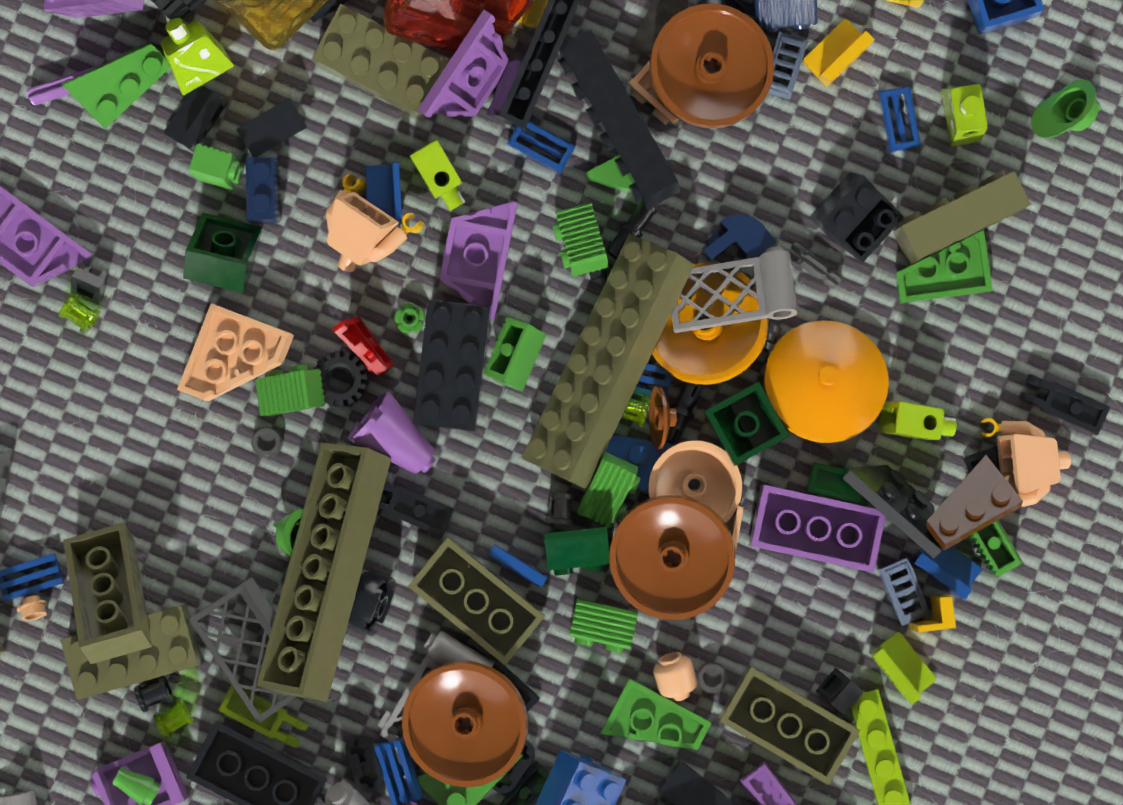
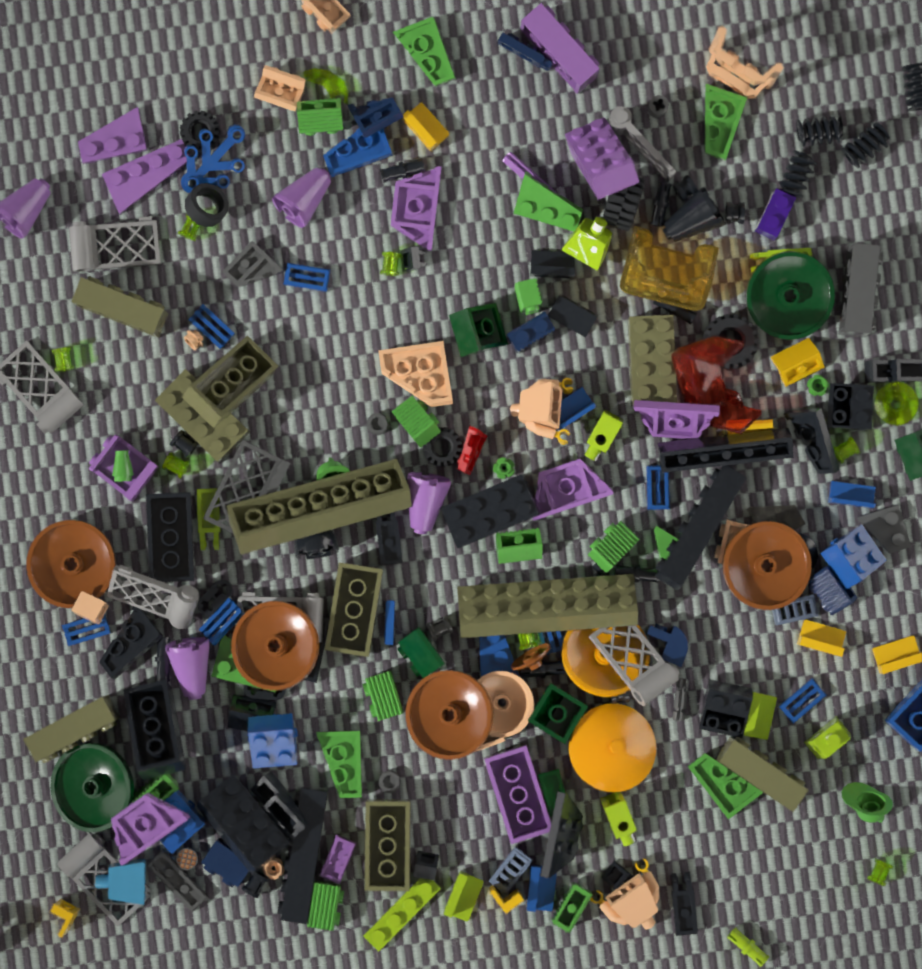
camera: 60 degrees right, 0 degrees up
bright green brick [577,452,641,528] -> none
light nougat head [653,652,698,701] -> none
wing [926,455,1023,550] -> none
none -> blue tile [284,263,330,292]
none -> lime panel [743,692,777,740]

